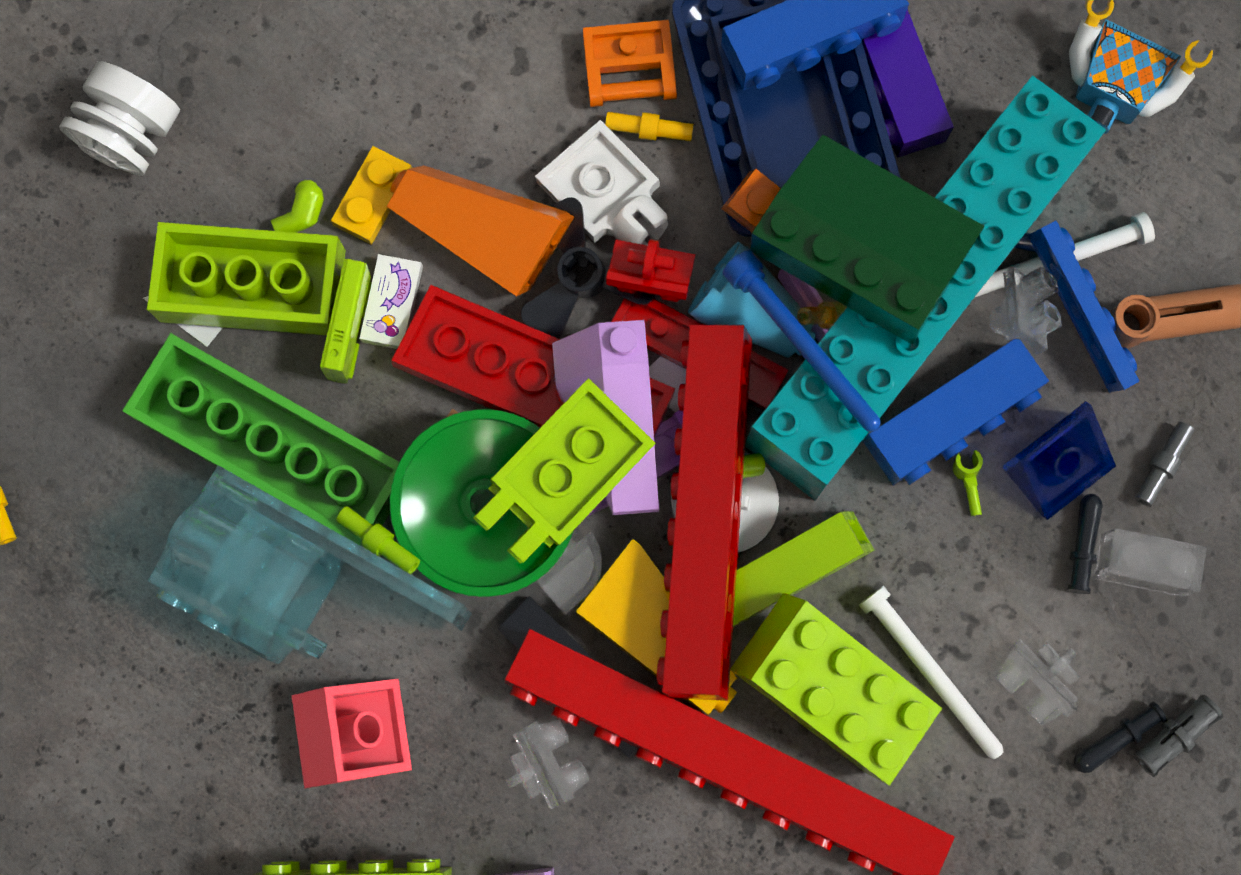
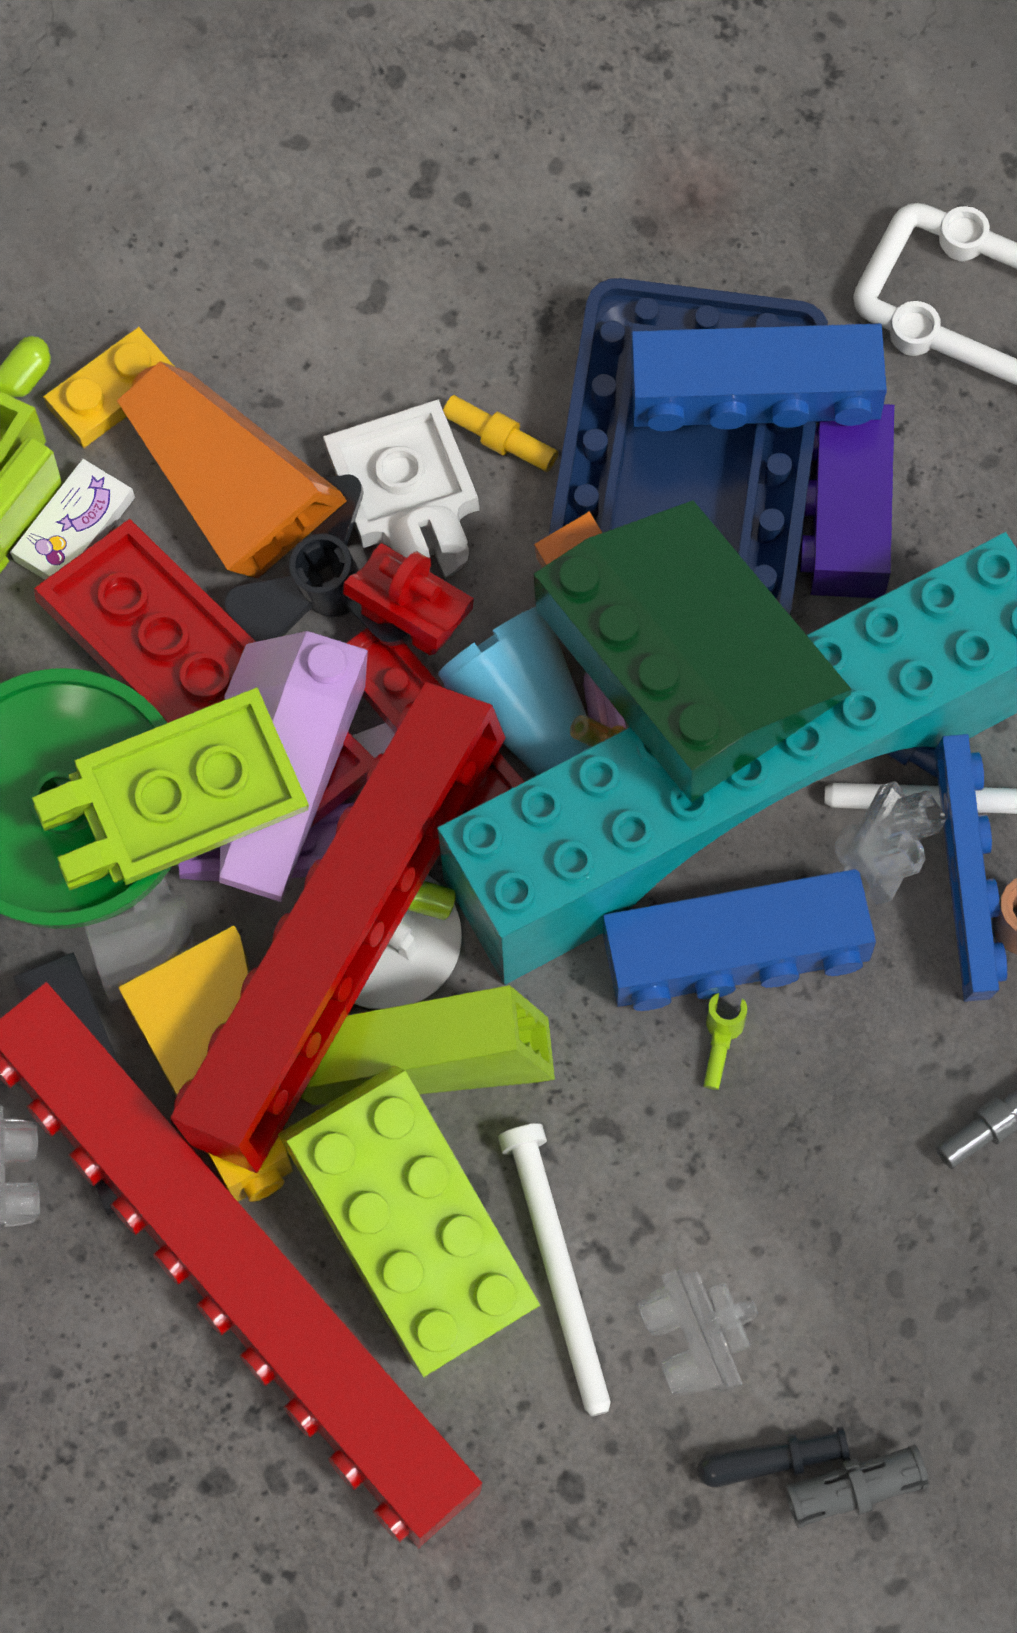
camera: 25 degrees right, 10 degrees down
orange plate [583,20,677,107] -> none
blue piece [722,250,881,432] -> none
clear blue slope [1002,401,1116,520] -> none
black piece [1067,494,1103,594] -> none
clear brick [1094,528,1207,597] -> none

